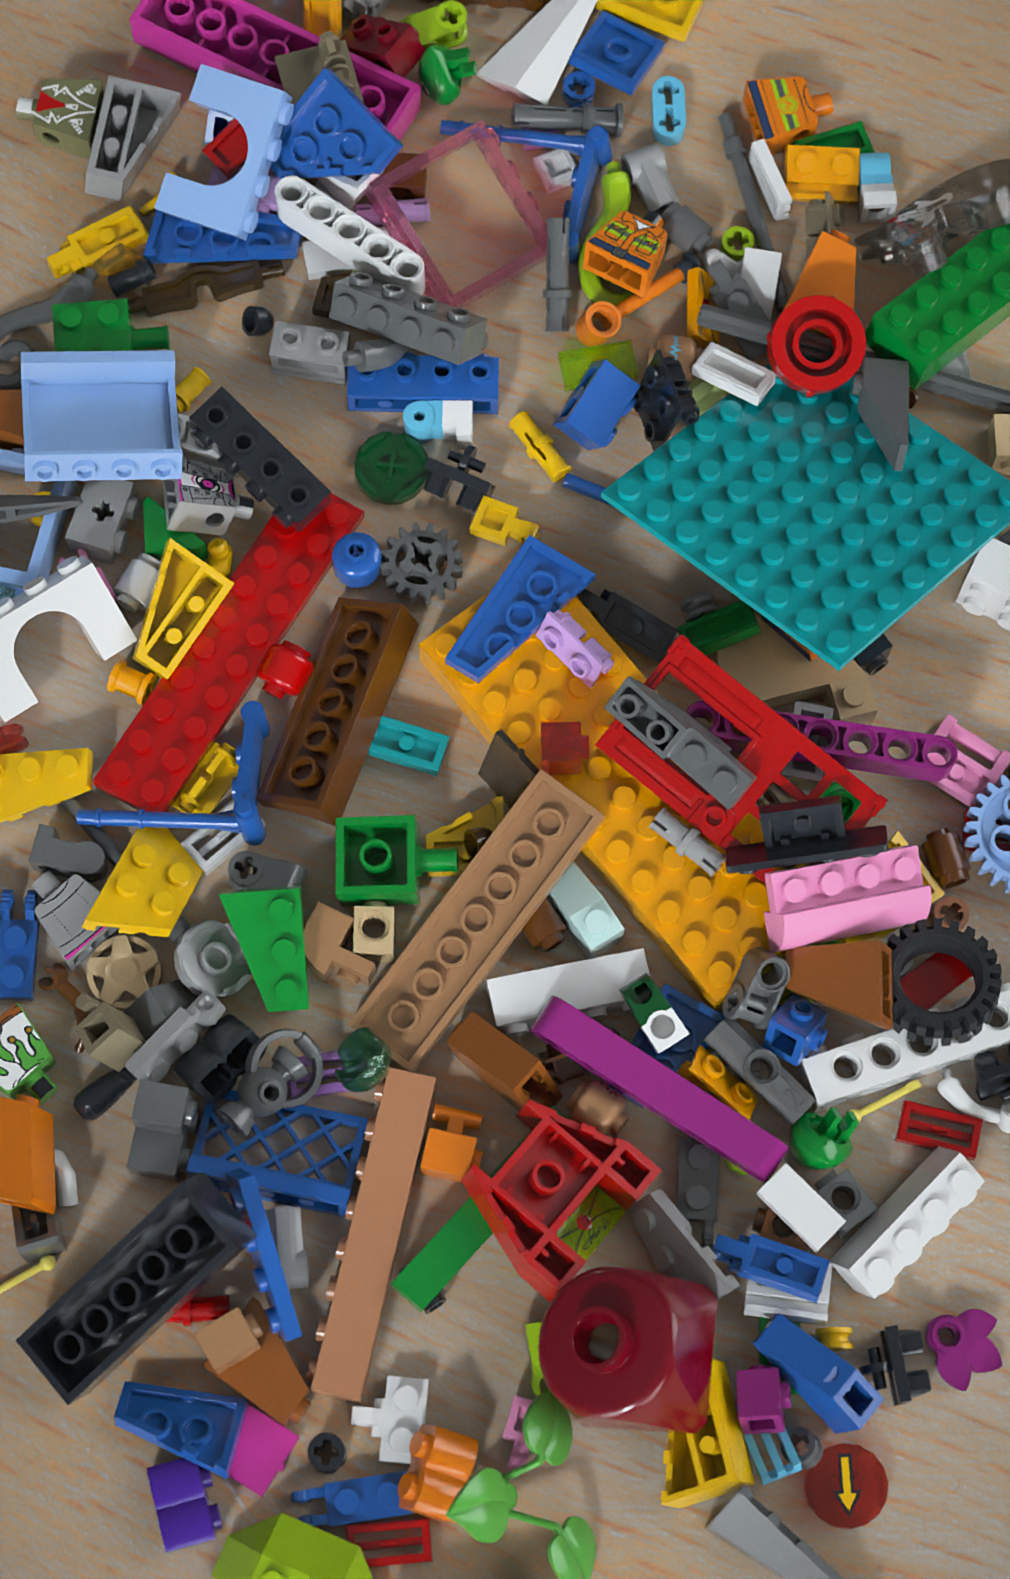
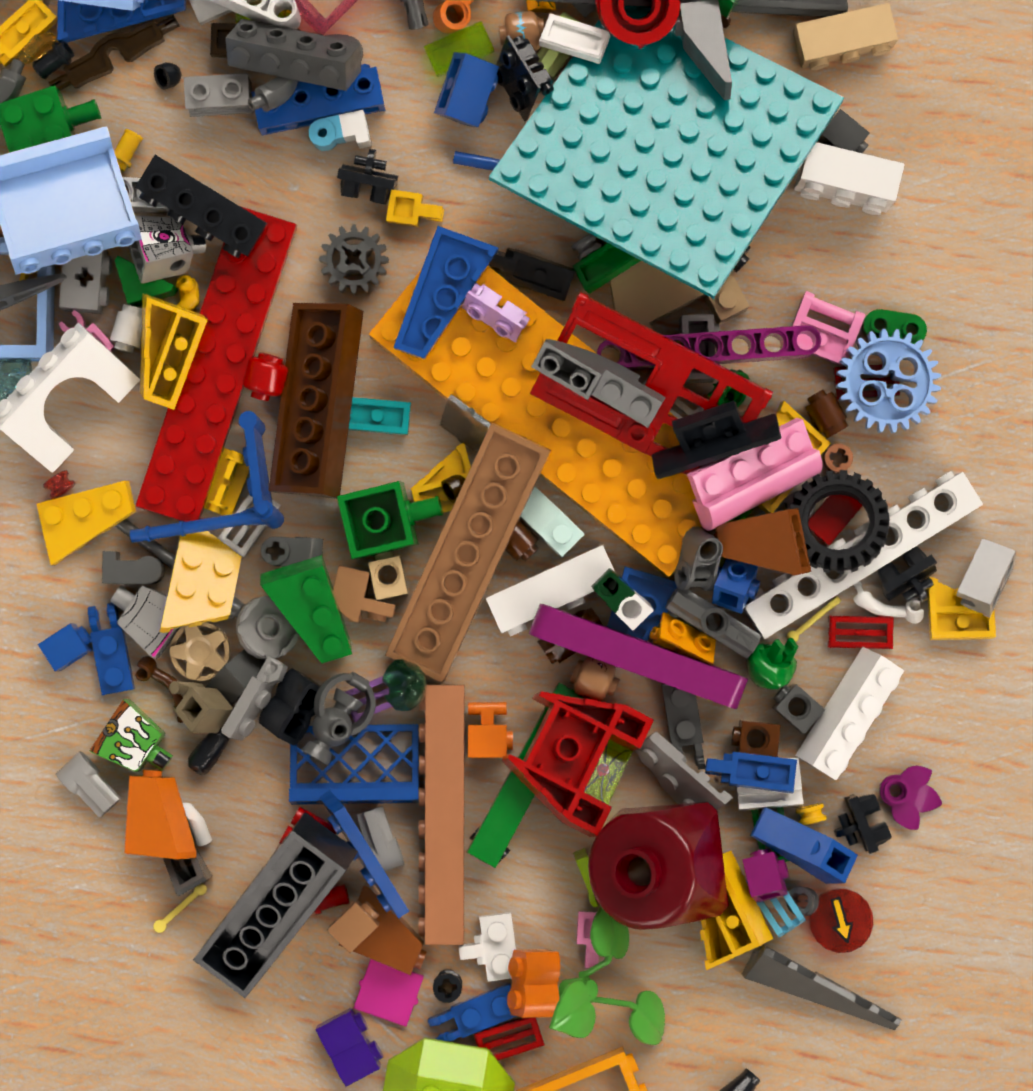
camera: 10 degrees left, 15 degrees up
light orange bush [106,659,157,706] -> none
blue wing [114,1381,248,1479] -> none
dark grey brick [126,1079,201,1183] -> none
blue head [332,532,382,588] -> none
dark green tile [354,431,429,505] -> none
dark orange slope [446,1012,563,1111] -> none
yellow pin [508,411,572,483] -> none
clear red brick [540,722,589,775] -> none
light grey pin [649,807,726,877] -> none
white tile [756,1163,846,1252] -> none

